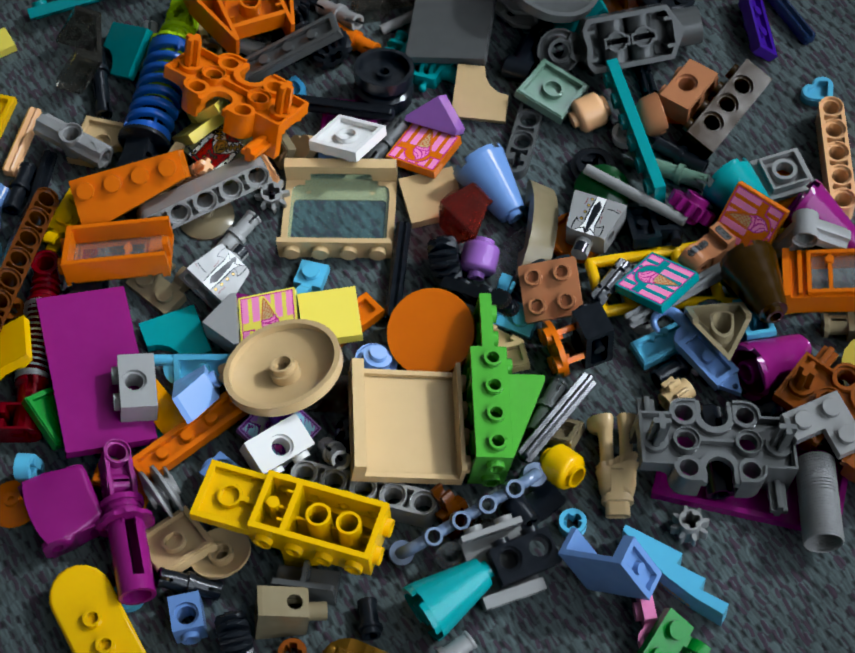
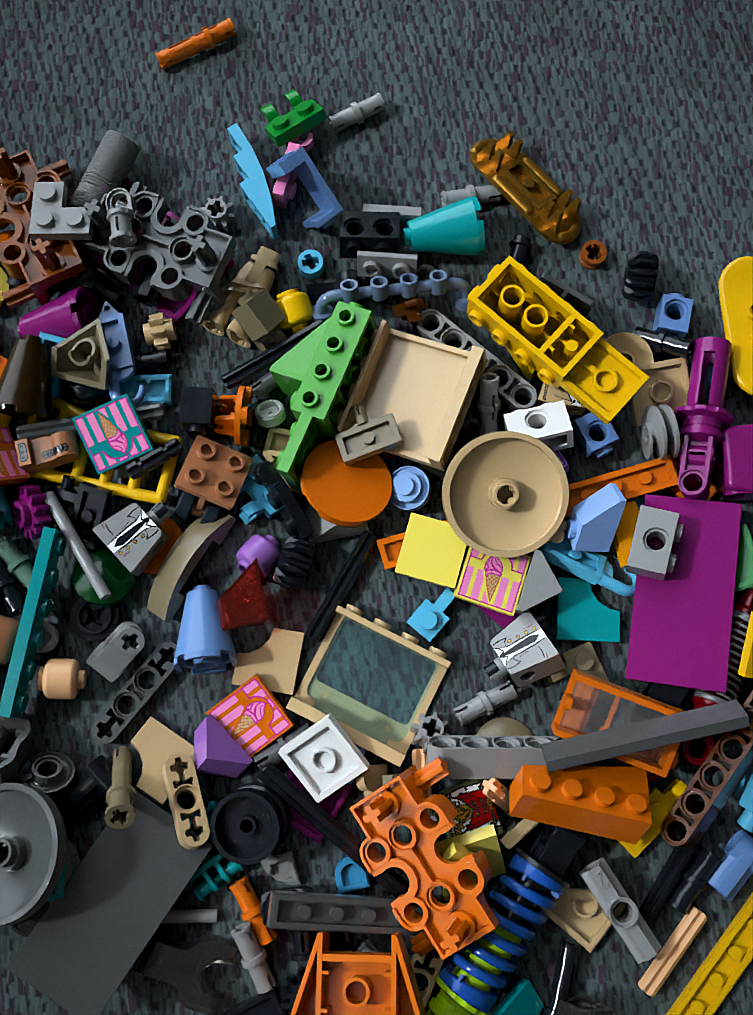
camera: 155 degrees left, 20 degrees up
dark tan torso [254,585,328,640] -> none
sand green tile [514,59,590,125] -> none
none -> light grey piece [86,621,145,682]
none -> dark tan pin [104,746,136,829]
none -> light grey connector [106,188,137,248]
none -> tan beam [162,752,210,850]
none -> dark tan brick [231,288,286,341]
none -> white tile [255,400,286,428]
none -> light grey tile [261,850,301,885]
none -> dark tan plate [335,403,404,466]
none -> dark grey tile [540,699,750,772]

